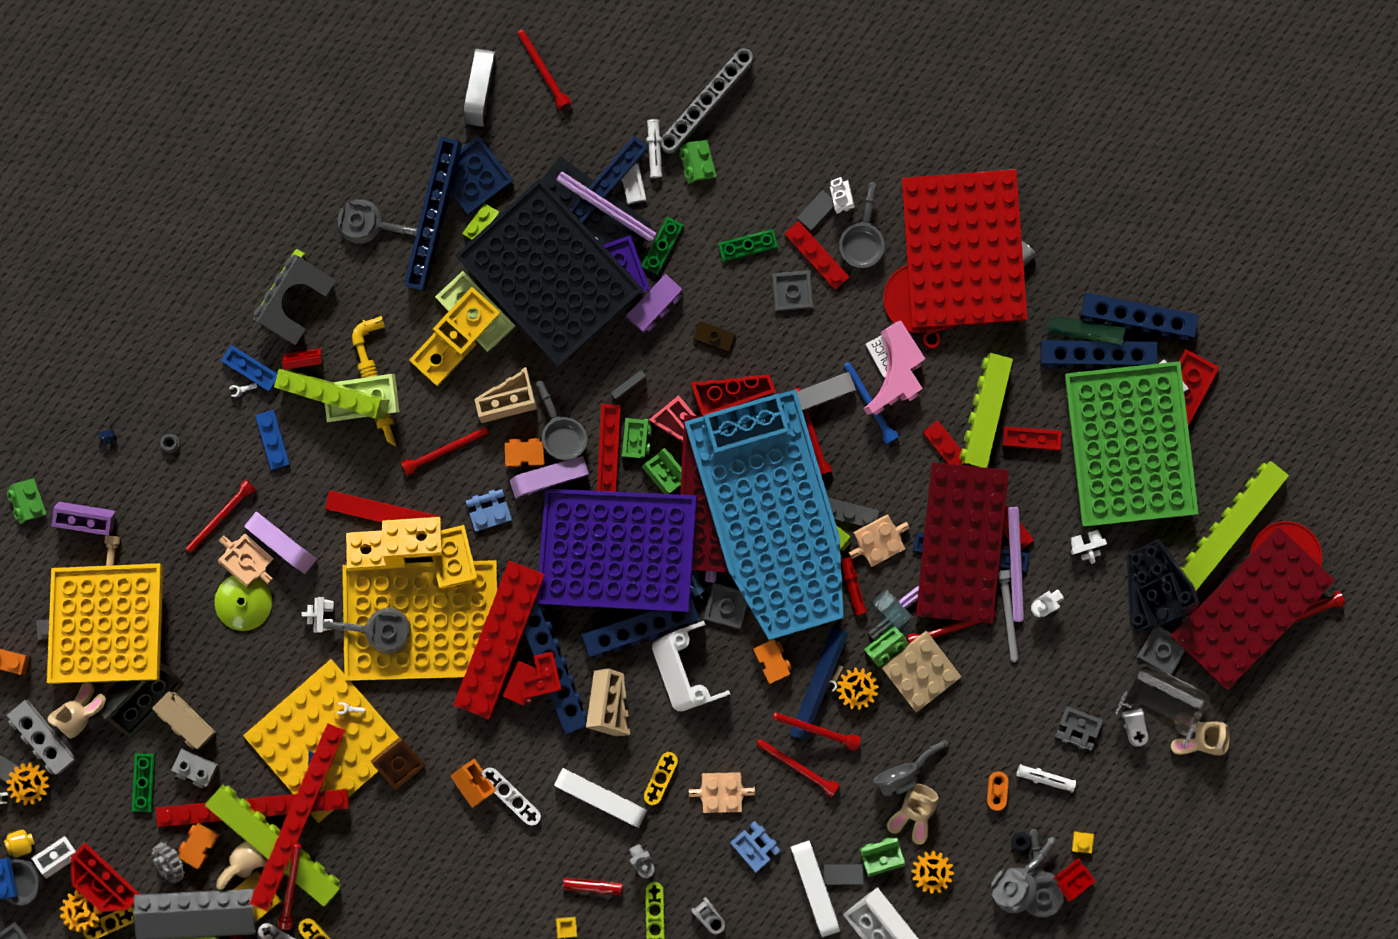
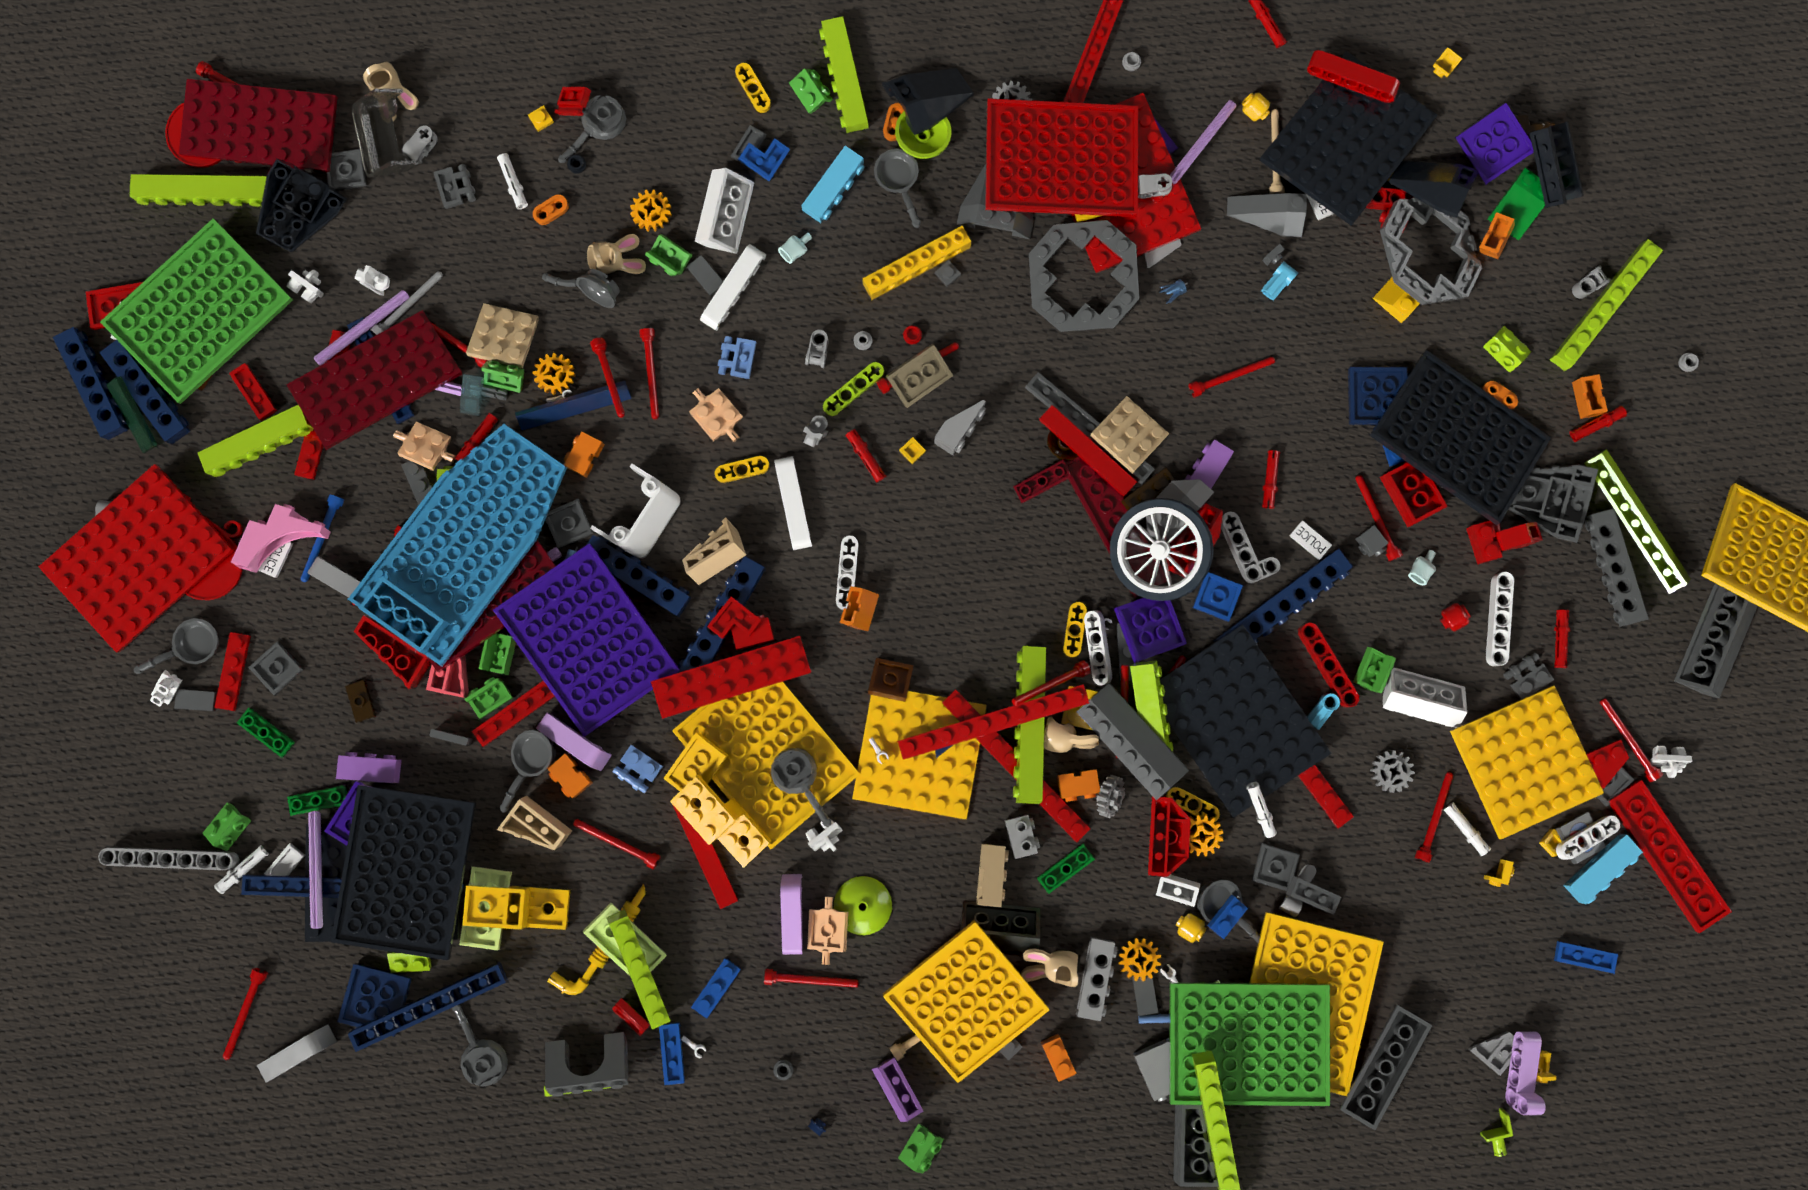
camera: 130 degrees left, 0 degrees up
dark grey piece [991,837,1057,913] -> none

